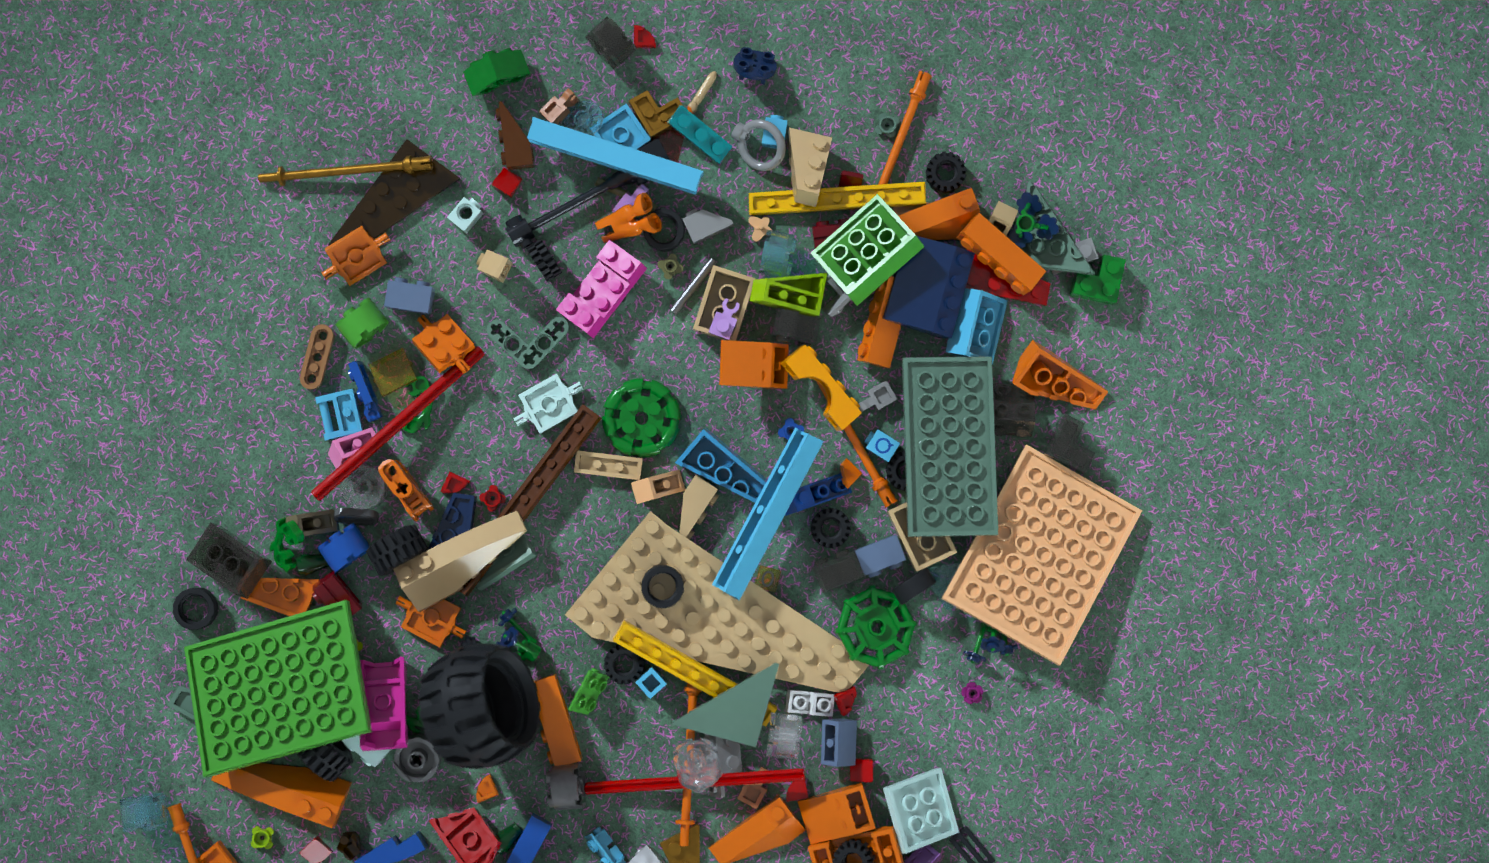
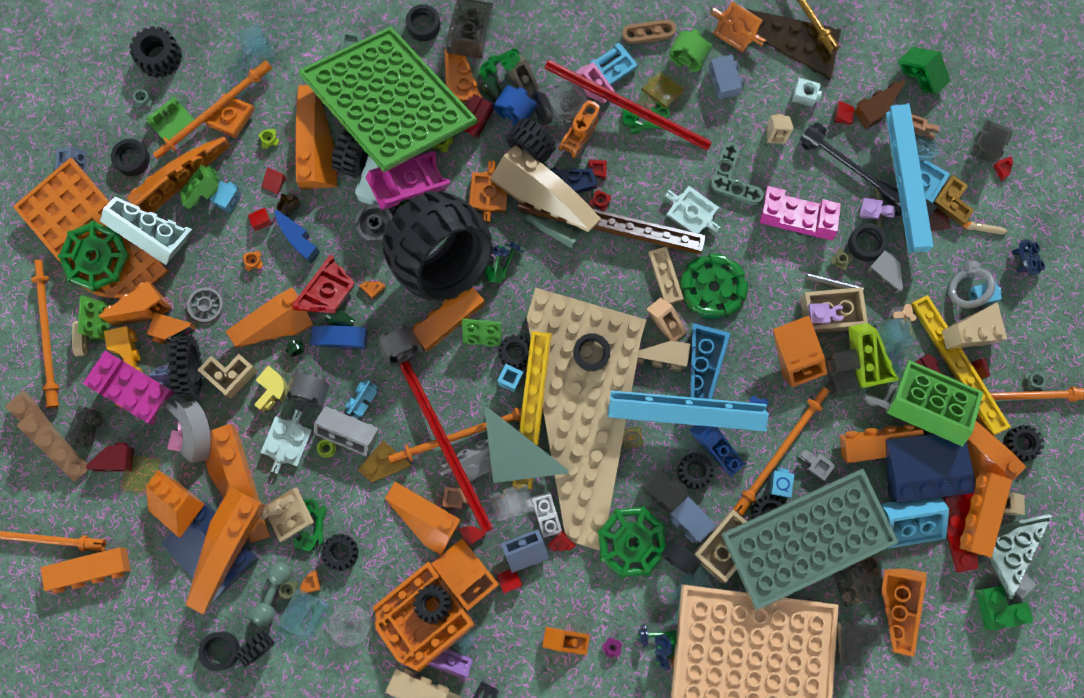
camera: 65 degrees right, 10 degrees down
blue hinge [348,361,383,422] -> none
orange plate [412,314,475,373] -> none
black tyre [526,239,562,282] -> none
orange piece [595,193,662,243] -> none
teal plate [667,105,733,164] -> none
clear brick [673,738,722,793] -> none
light orange arch [780,345,862,431] -> none
orange tile [840,458,862,489] -> none
light aqua plate [883,768,959,854] -> none
dark blue plant [1008,192,1059,248] -> none
none -> orange slope [542,627,590,655]

